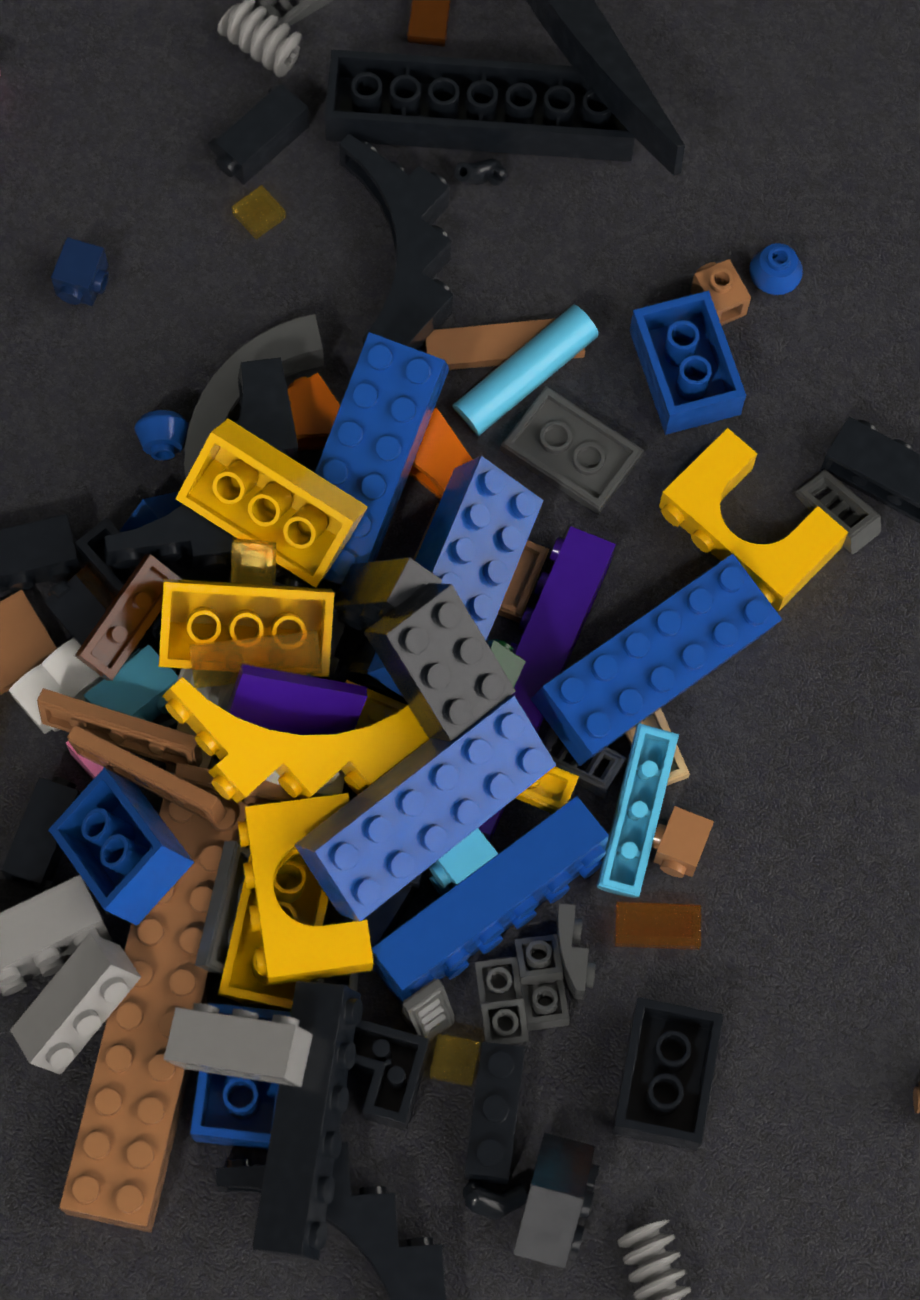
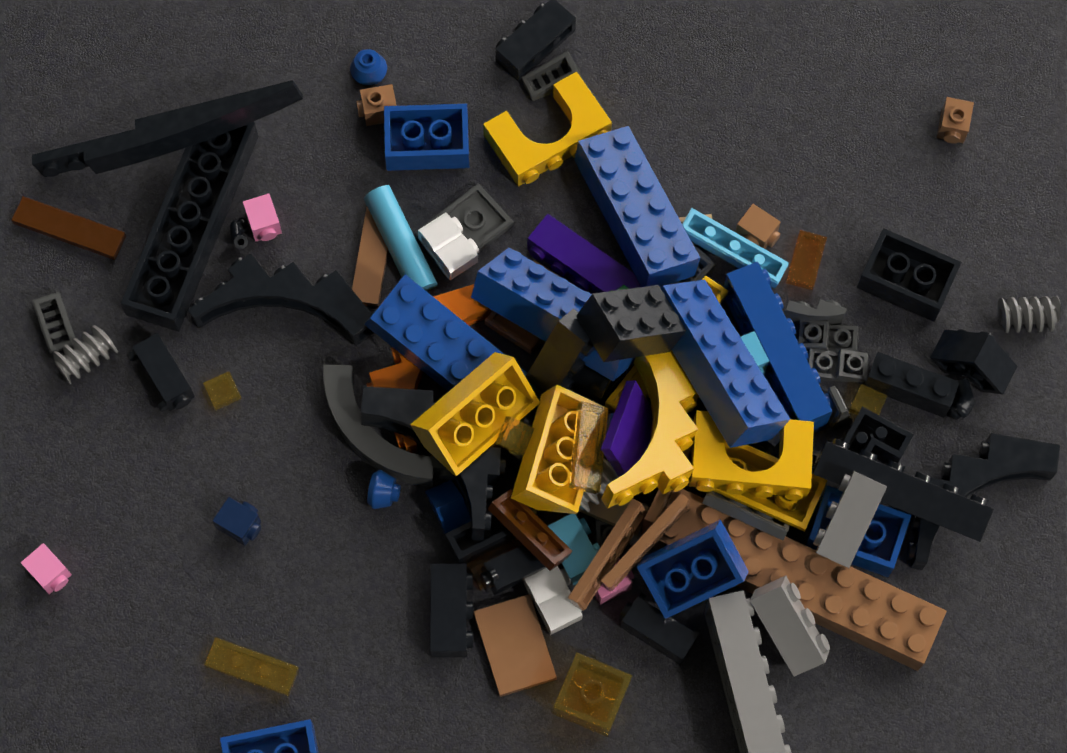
camera: 75 degrees left, 0 degrees up
none -> bright pink brick [243,194,282,242]
none -> white brick [418,212,479,280]

